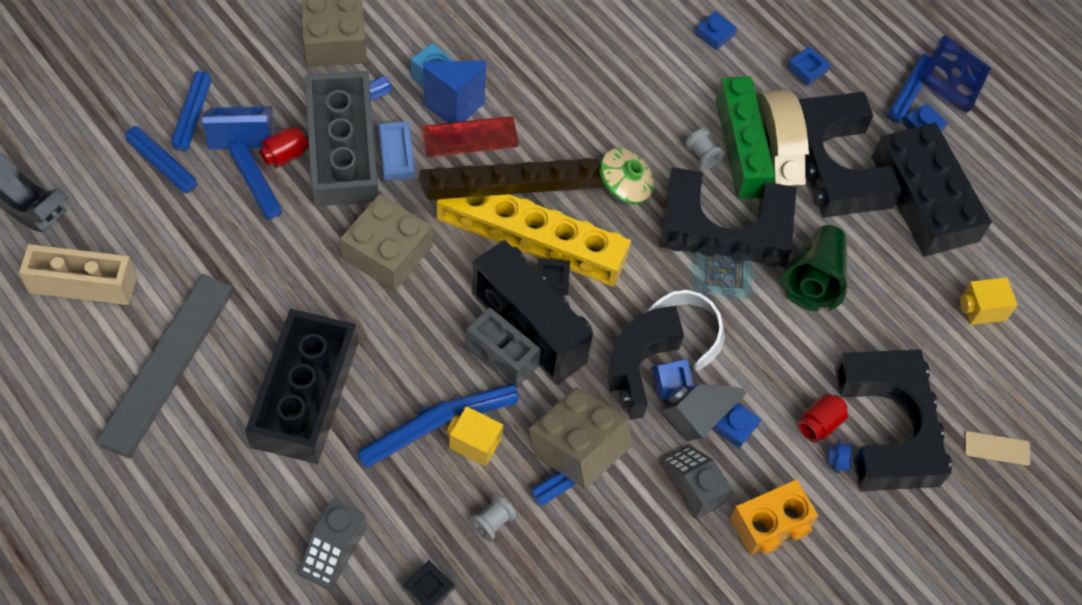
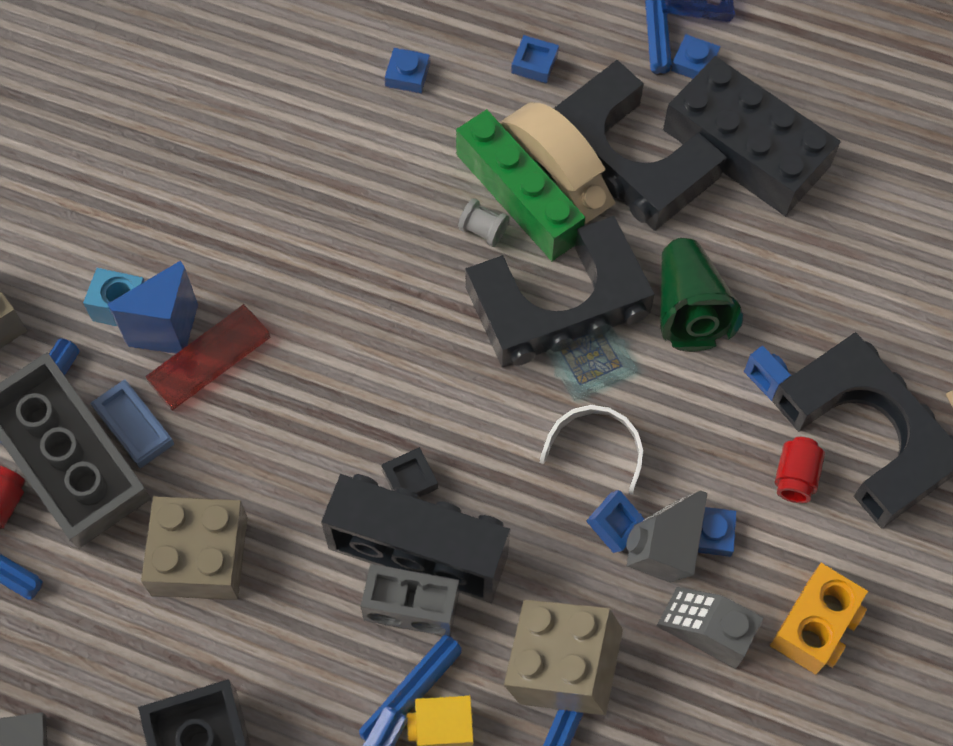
camera: 25 degrees left, 5 degrees up
dark brown plate [418,158,606,200] -> none
yellow brick [437,194,631,287] -> none
tan dish [600,148,654,204] -> none
black arch [608,306,684,420] -> none
blue plate [829,439,852,474] -> none
yellow brick [960,277,1018,325] -> none
none -> blue plate [744,345,791,401]

